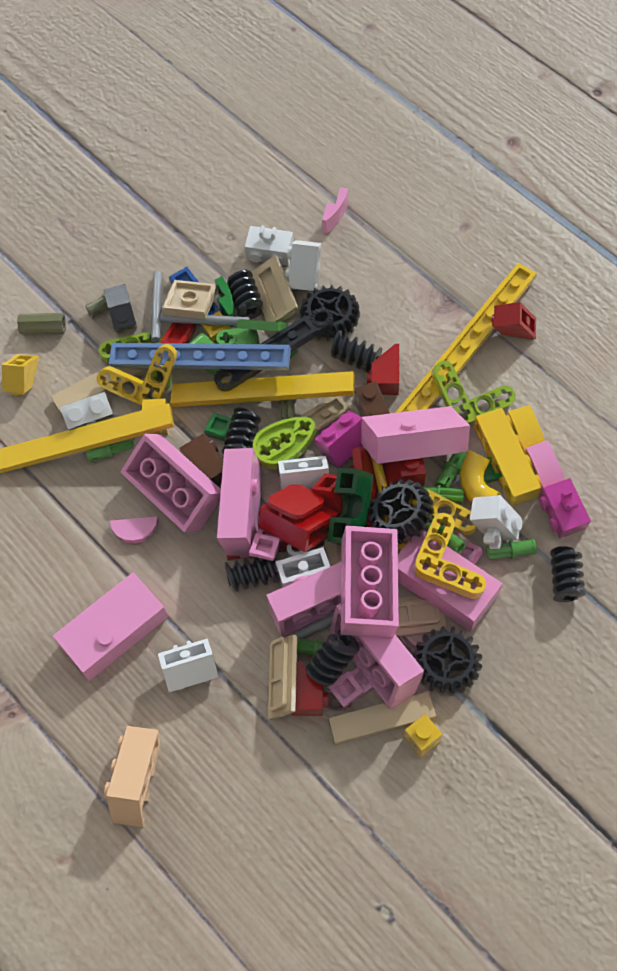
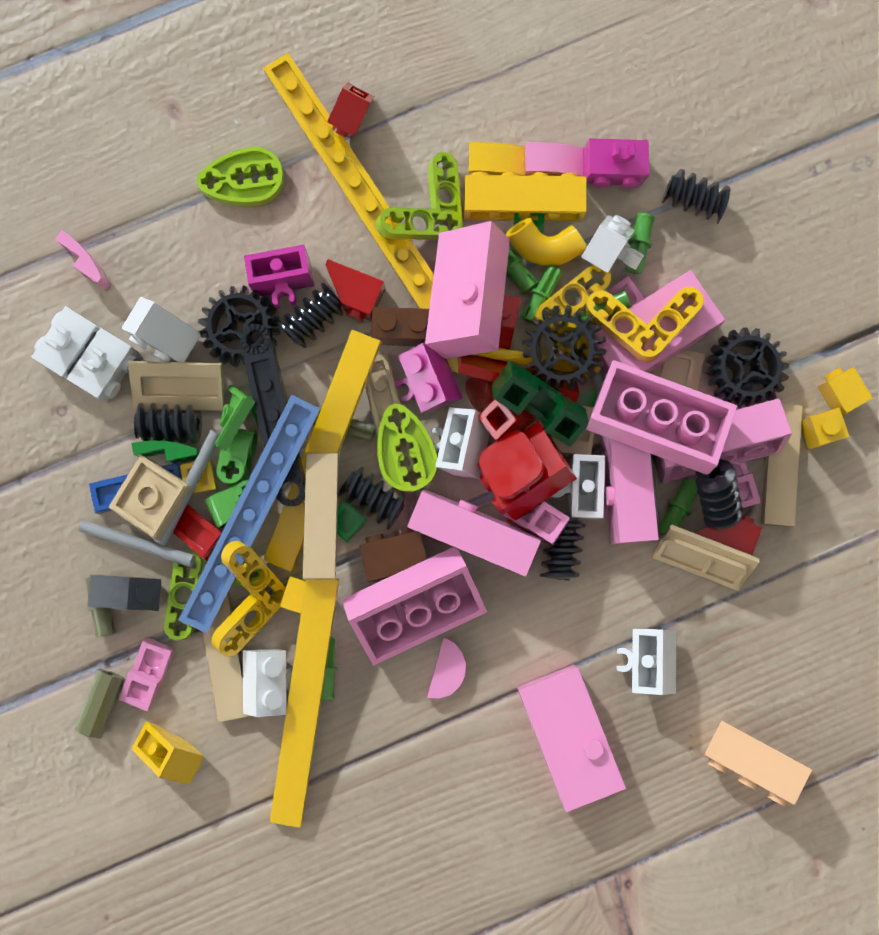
camera: 75 degrees left, 20 degrees up
none -> white brick [31,306,100,379]
none -> bright pink slope [119,637,175,711]
none -> lime piece [197,147,285,207]
none -> dark pink brick [244,244,314,309]
none -> tan tile [303,453,339,580]
none -> yellow brick [817,367,873,415]

